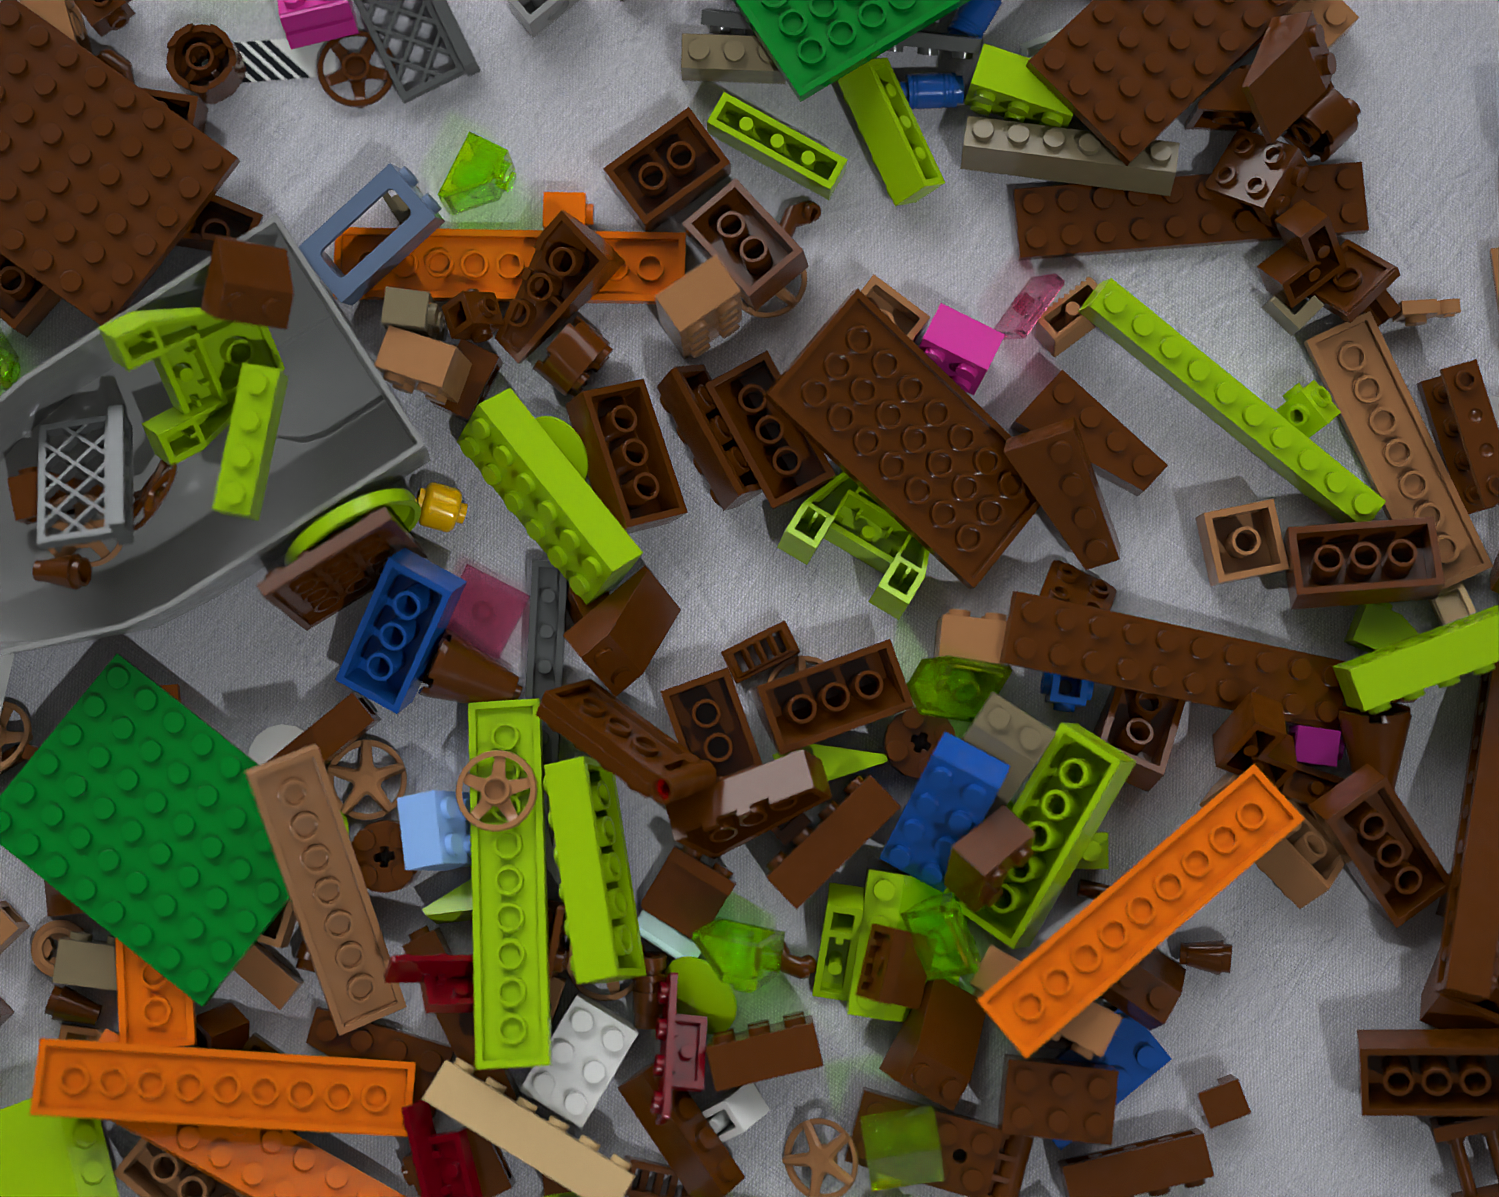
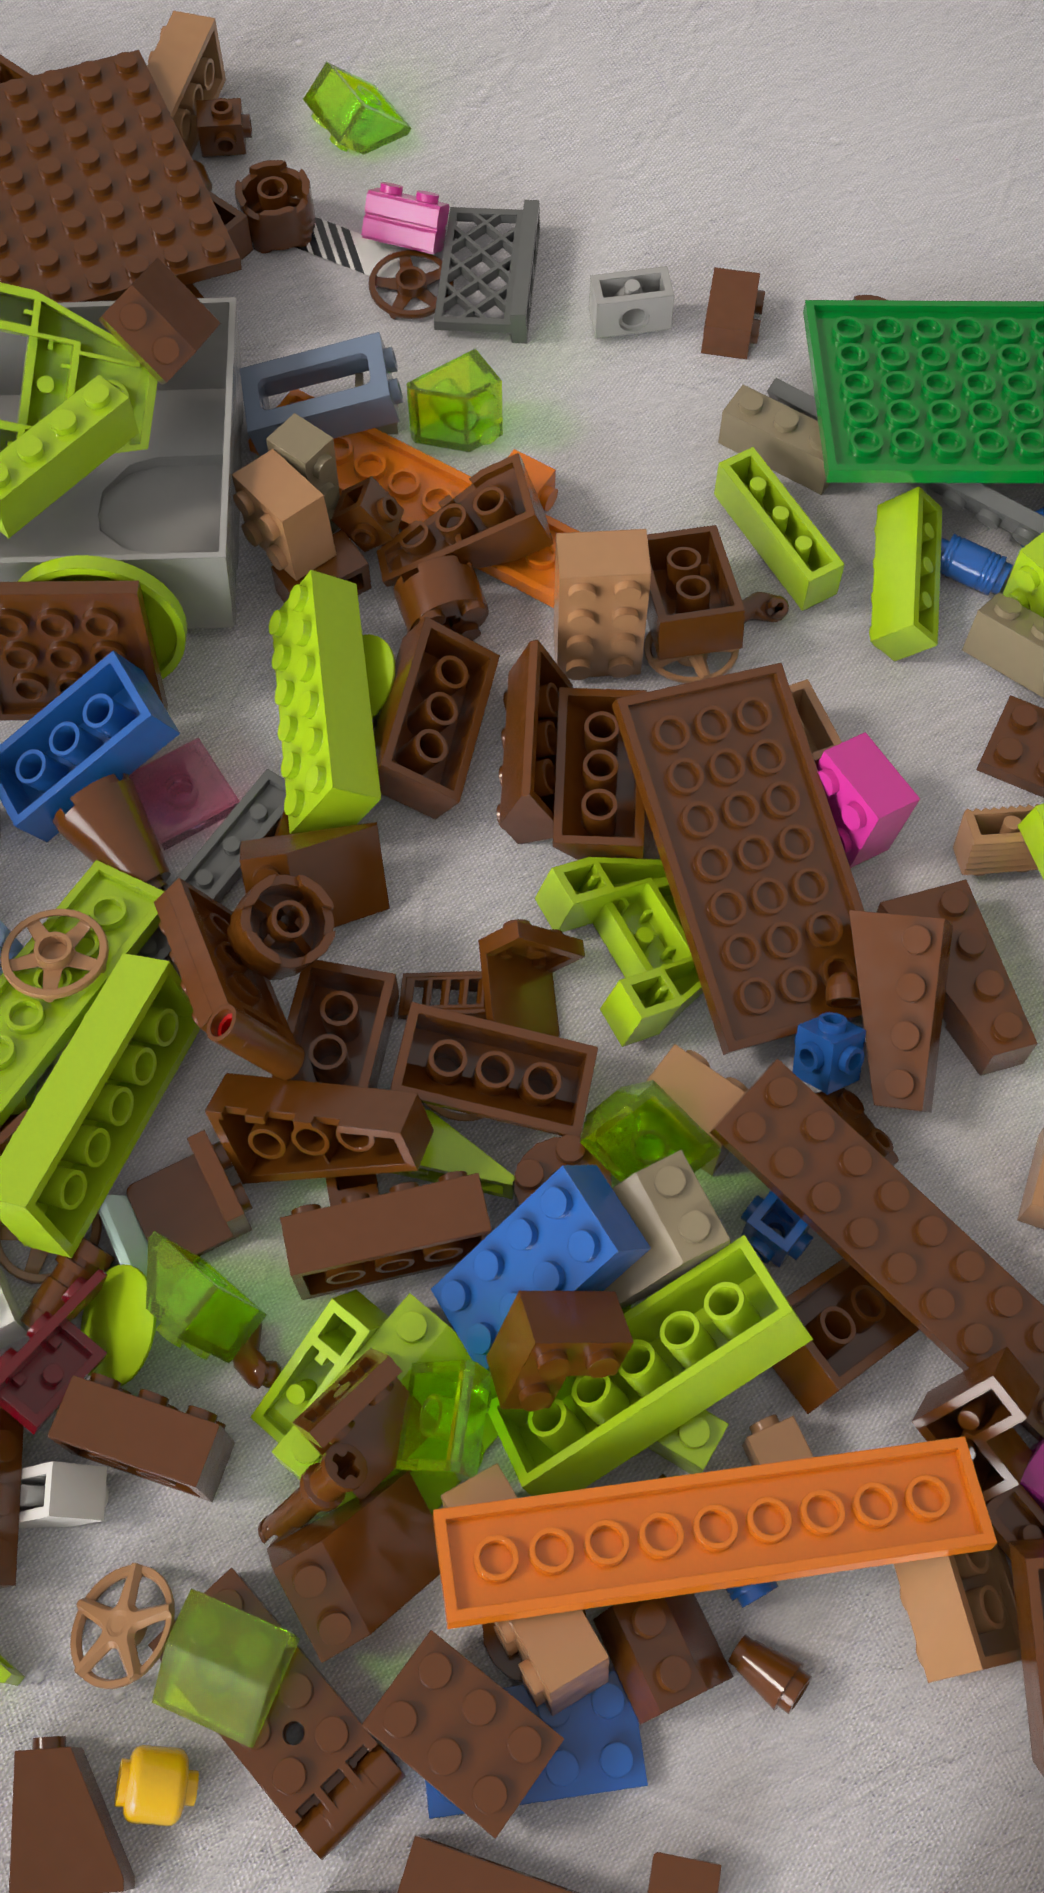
camera: 30 degrees right, 20 degrees down
yellow head [416,482,468,532] -> none
reddish brown brick [603,107,731,232] -> none
clear pink plate [994,273,1065,340] -> none
none -> reddish brown brick [227,874,336,980]
none -> reddish brown pin [258,1443,368,1547]
none -> reddish brown bracket [478,919,585,1037]
none -> medium nougat brick [742,1414,814,1466]
none -> blue brick [792,1012,866,1094]
none -> reddish brown hinge [825,971,861,1008]

